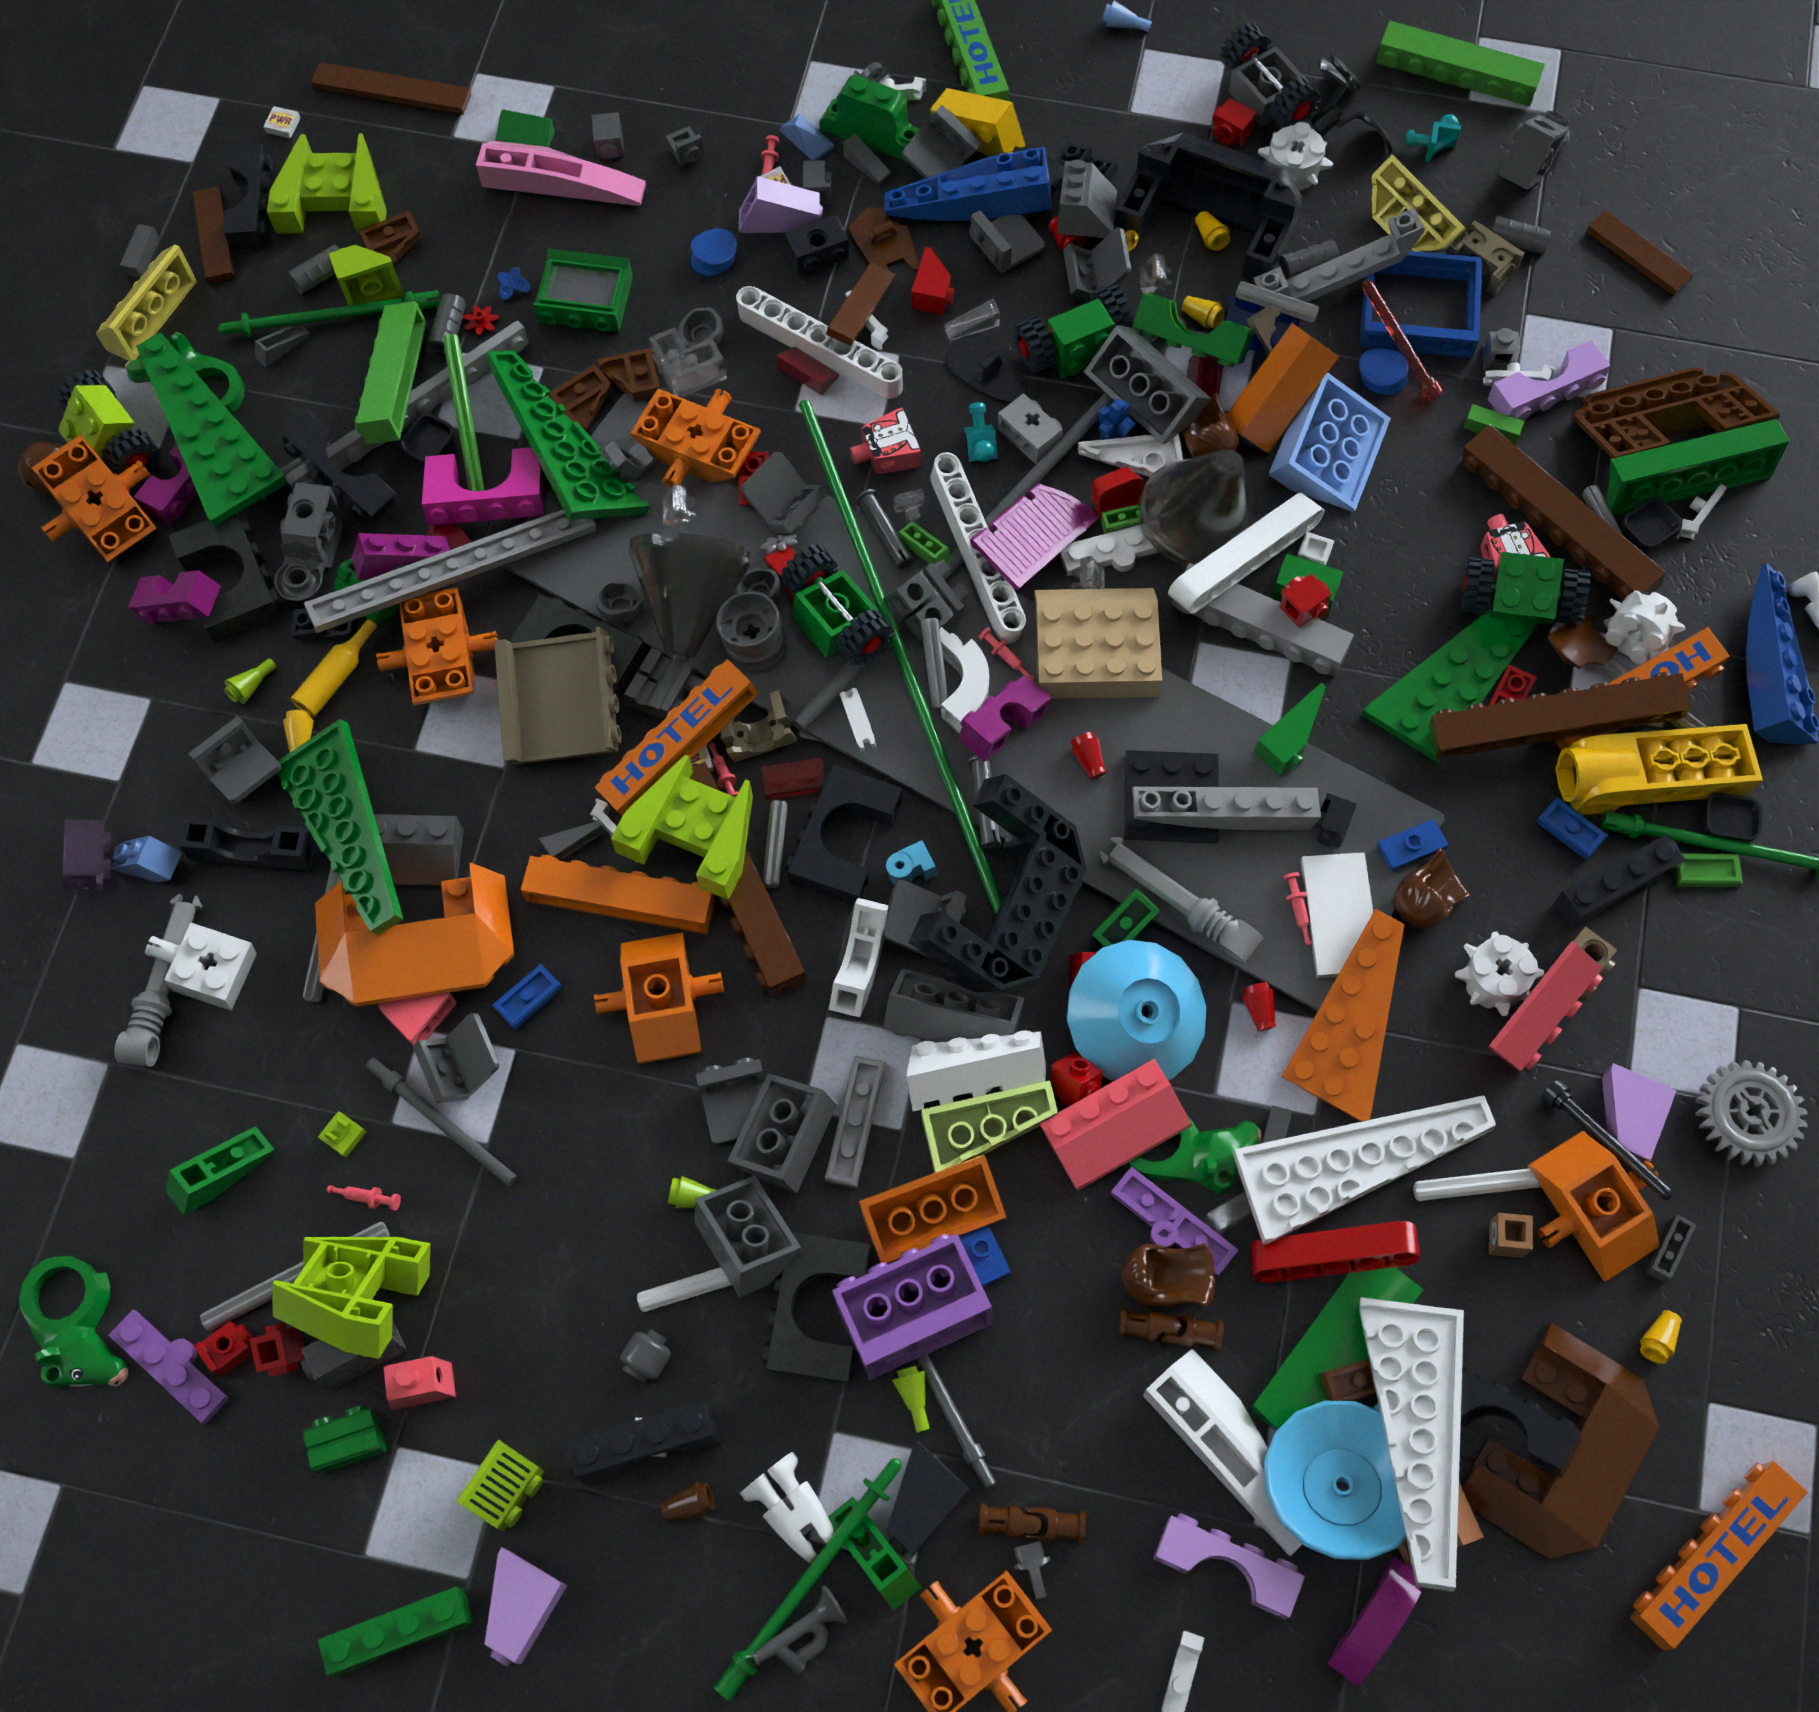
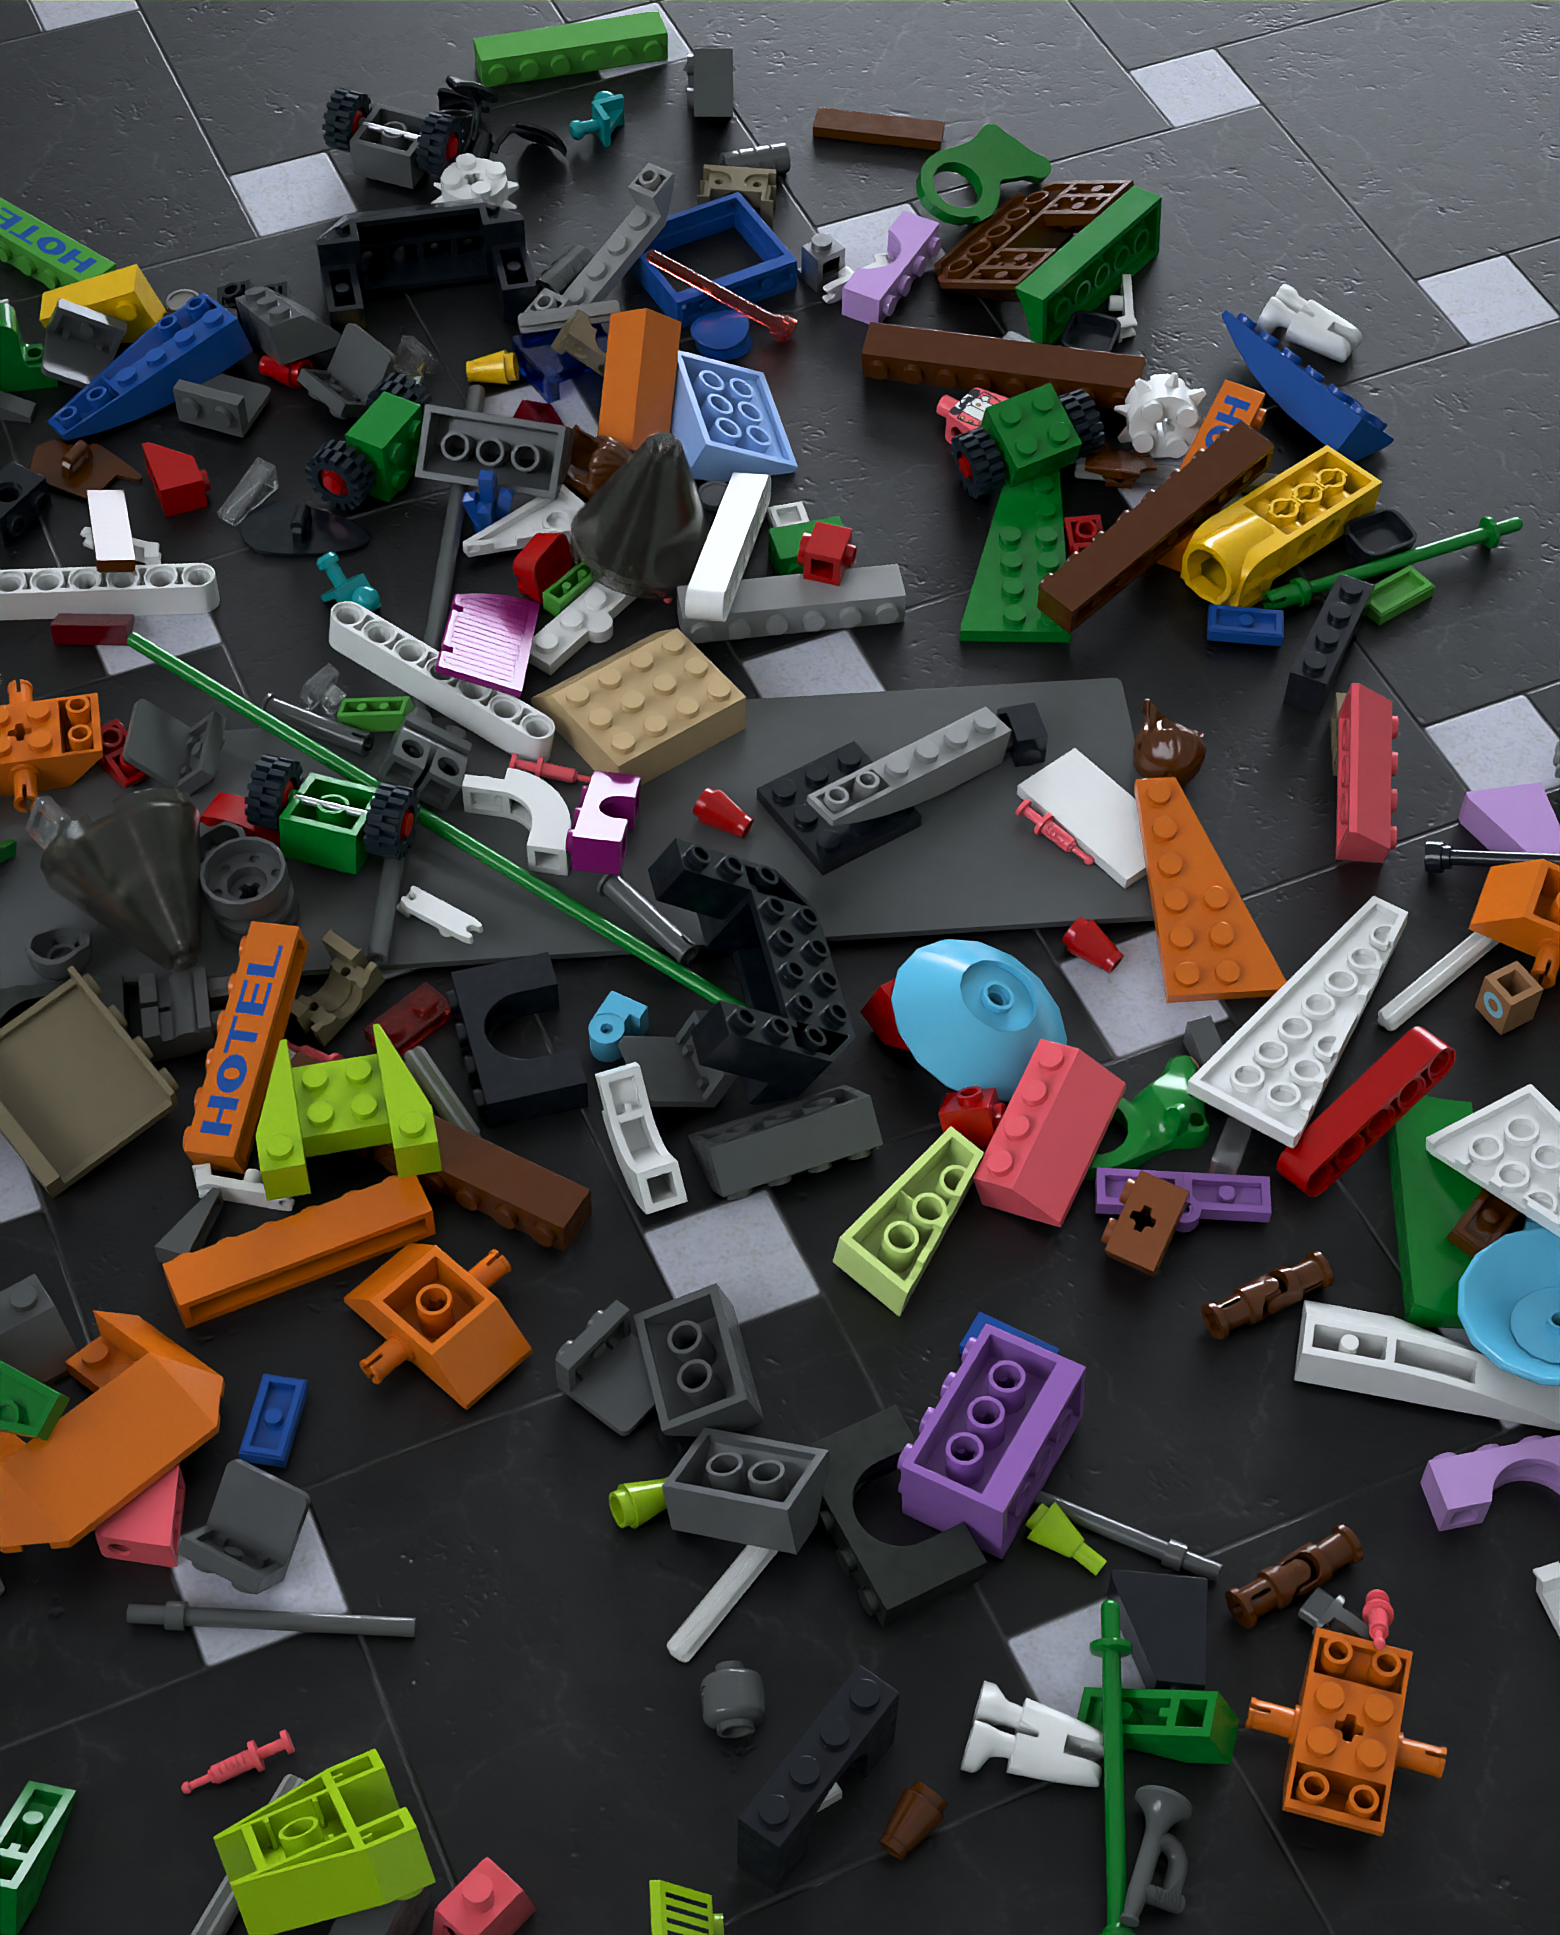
camera: 40 degrees left, 15 degrees down
lime tile [318,1111,366,1158] -> none
light grey plant [761,533,797,553] -> none
light grey tile [825,1056,886,1189] -> none
torso [849,407,921,474] -> none
orange slope [859,1154,1007,1263] -> none
white wedge [906,1030,1046,1111] -> none
light grey axle [921,618,948,708] -> none
light grey brick [998,393,1063,464] -> none
clear tile [1071,556,1104,589] -> none
green brick [1092,888,1160,947] -> none
light grey piece [1100,837,1264,964] -> none
light blue cone [1102,1,1152,32] -> none
reddish brown piece [1121,1243,1216,1307] -> none
green arch [1132,293,1255,367] -> none
yellow cone [1195,211,1230,251] -> none
red brick [1212,98,1257,148] -> none
green slope [1254,682,1326,777] -> none
light yellow wedge [1372,154,1466,252] -> none
blue plate [1376,819,1449,872] -> none
white brick [1455,932,1544,1016] -> none
bright green piece [1464,404,1524,445] -> none
none -> light grey piece [166,289,199,312]
none -> light grey piece [698,481,728,511]
none -> green animal [916,124,1052,226]
none -> dark orange brick [1101,1170,1190,1278]
none -> coral piece [1362,1589,1394,1650]

